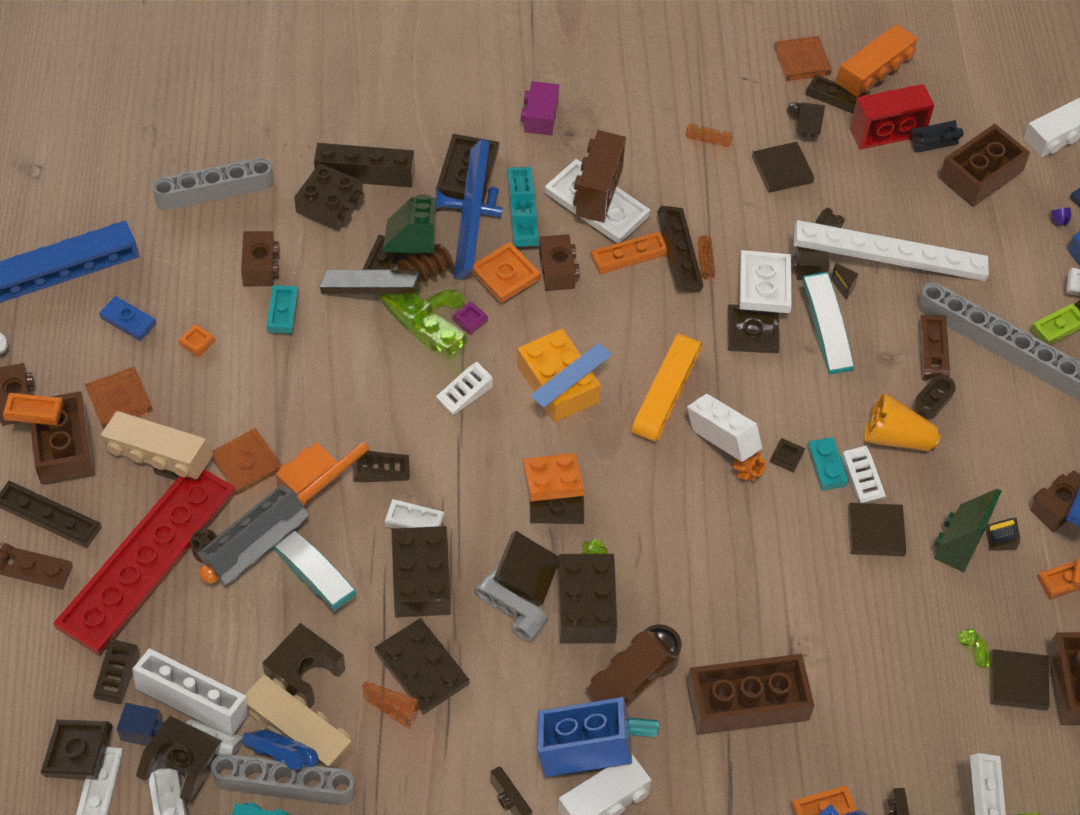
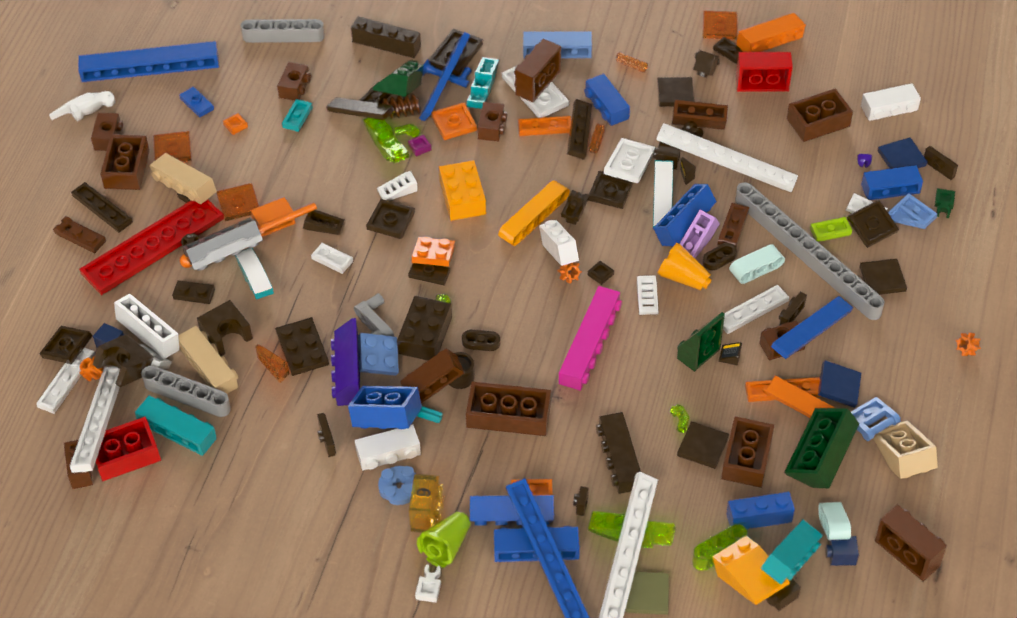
camera: 20 degrees right, 5 degrees down
orange tile [3,393,64,425] -> none
dark brown slope [93,639,140,705] -> none
blue hinge [242,729,319,770] -> none
dark brown brick [294,163,364,231] -> none
dark brown brick [392,526,451,618] -> none
dark brown tile [493,531,559,606] -> none
magenta brick [520,81,559,136] -> none
medium blue sticker [531,343,612,407] -> none
teal plate [807,437,848,491] -> none
dark brown tile [848,503,907,556] -> none
black hinge [911,120,964,153] -> none
none -> orange gear [79,356,104,382]
none -> dark brown plate [172,280,215,304]
none -> dark purple slope [331,318,360,406]
none -> medium blue plate [358,333,399,376]
none -> dark brown plate [366,199,415,239]
none -> dark brown plate [462,329,500,351]
none -> medium blue brick [523,31,592,58]
none -> dark pink brick [559,286,622,391]
none -> dark brown hips [561,190,589,225]
none -> blue brick [584,74,630,126]
none -> dark brown brick [596,412,641,494]
none -> blue brick [653,184,717,247]
none -> reddish brown brick [672,100,728,130]
none -> lavender slope [680,210,720,258]
none -> white tile [723,285,789,334]
none -> light aqua beam [729,244,785,284]
none -> dark brown plate [779,291,807,326]

